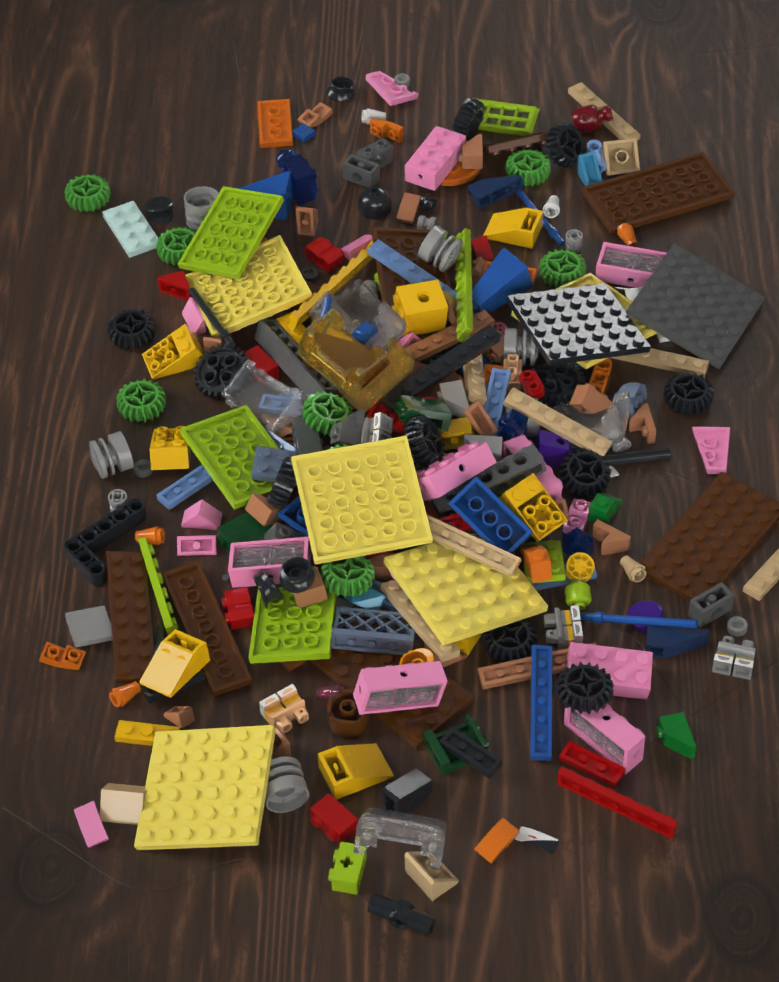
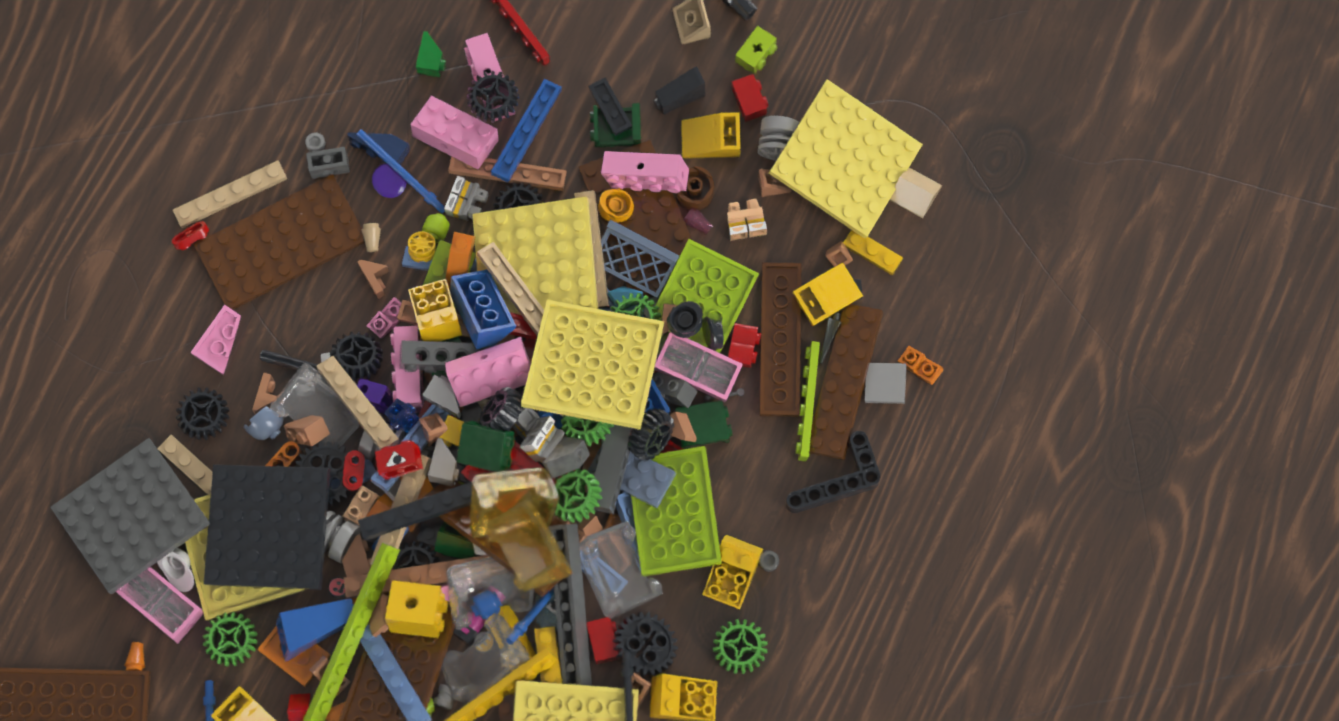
camera: 155 degrees left, 25 degrees up
bright pink slope [74,801,109,848] -> none
light grey wheel [89,431,134,479] -> none
light grey wheel [108,489,128,512] -> none
orange cone [109,681,141,707] -> none
orange cone [135,526,165,545] -> none
medium blue plate [157,465,213,510] -> none
bright pink slope [177,535,217,556] -> none
bright pink slope [181,500,223,530] -> none
clear windscreen [353,808,447,868] -> none
light grey wheel [417,225,463,273] -> none
orange slope [474,818,520,864] -> none
sticker [515,826,559,854] -> none
red plate [559,741,626,788] -> none
clear blue brick [563,527,594,556] -> none
light grey wheel [565,229,583,253] -> none
green slope [588,493,623,524] -> none
light grey hips [712,635,756,680] -> none
none -> red brick [375,440,423,480]

